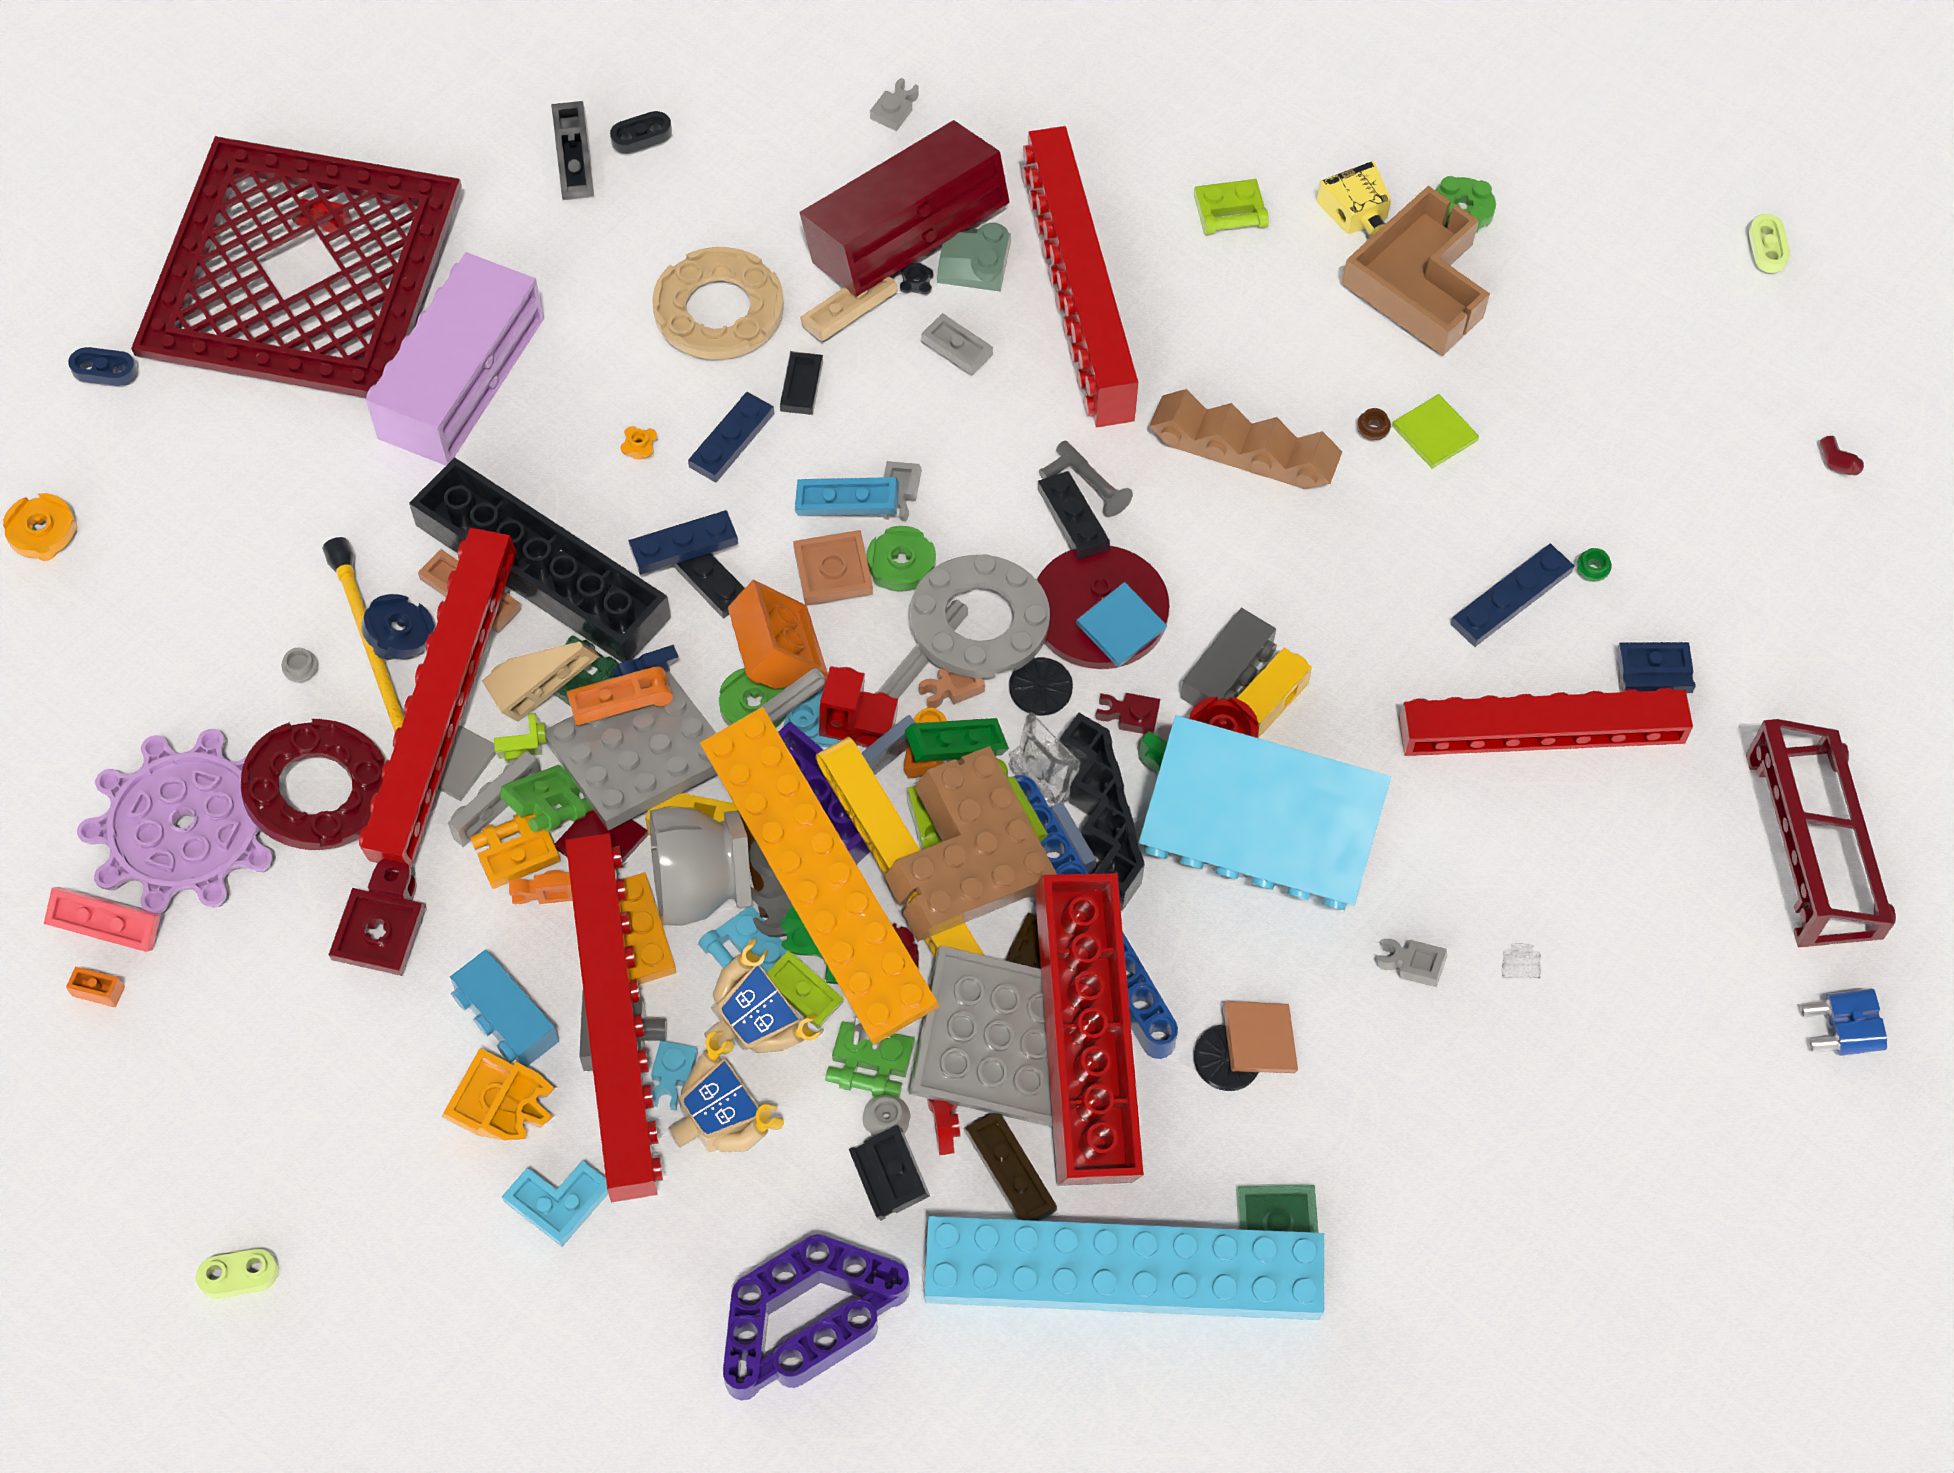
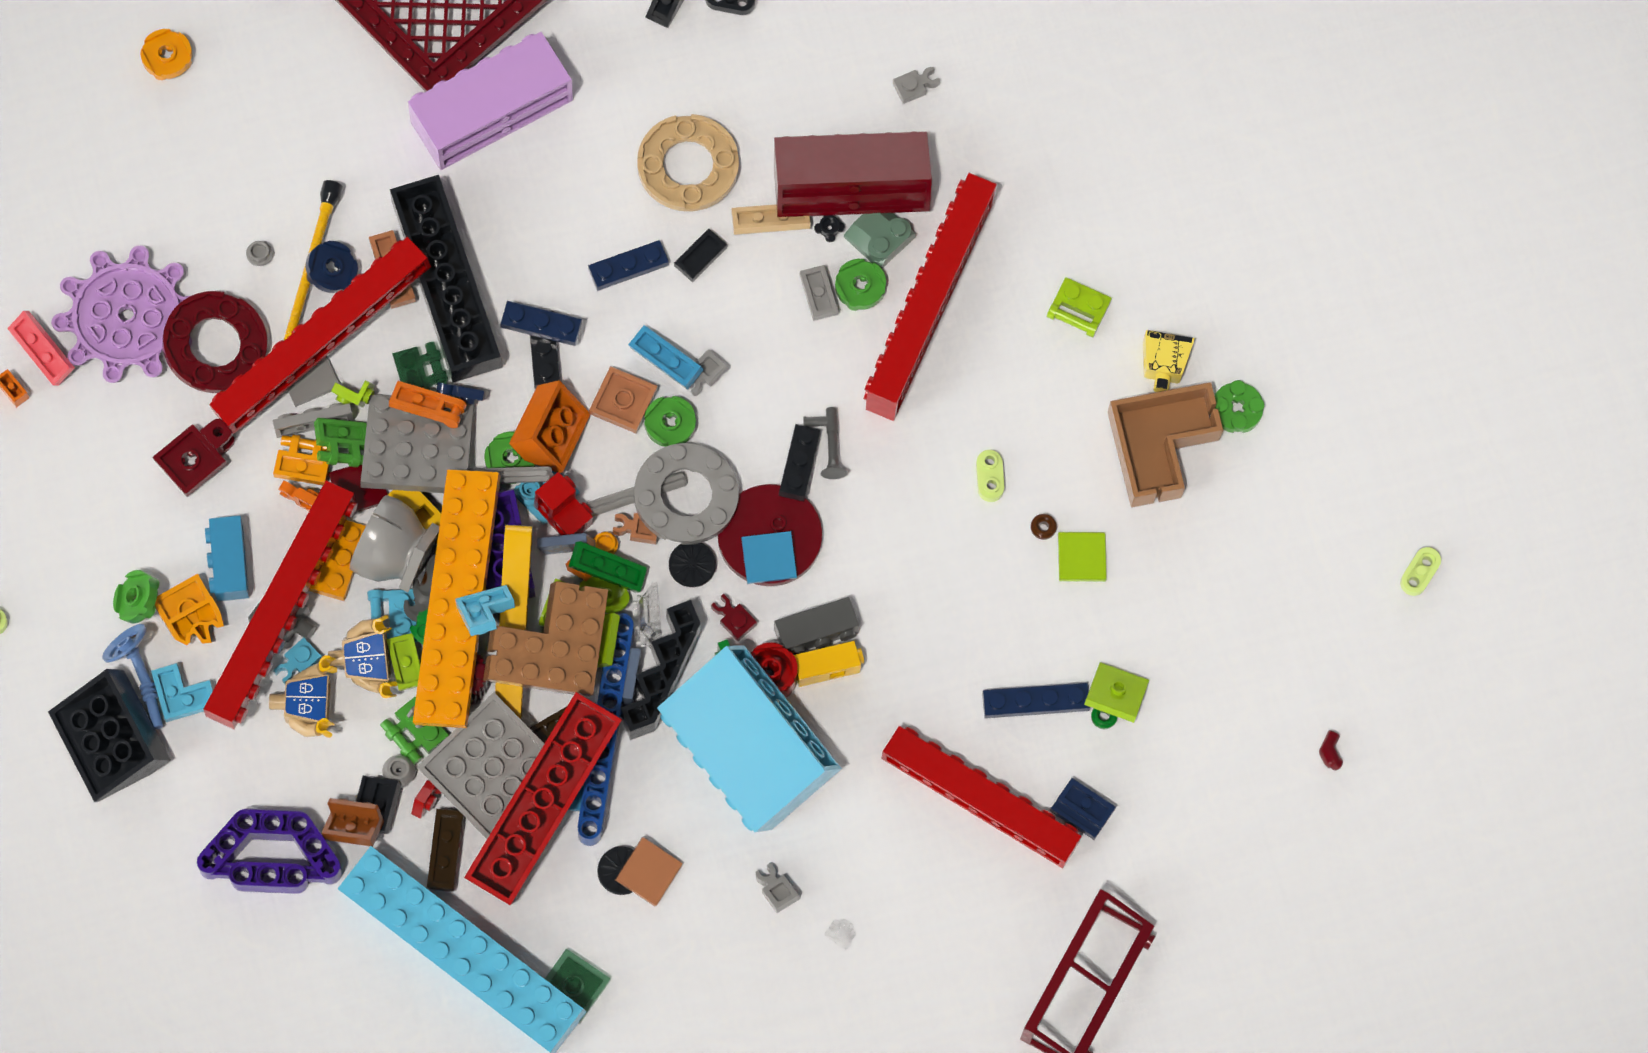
camera: 30 degrees right, 10 degrees up
tan slope [482,641,600,722] -> none
light orange plate [620,426,657,460] -> none
medium nougat brick [1149,389,1342,489] -> none
none -> black slope [48,669,171,802]
none -> medium blue dish [102,624,163,729]
none -> bright green plate [113,570,159,624]
none -> dark orange bracket [321,798,384,847]
none -> medium azure plate [455,585,515,636]
none -> bright green plate [835,259,886,311]
none -> yellowish green plate [976,450,1004,502]
none -> lime plate [1084,662,1149,723]

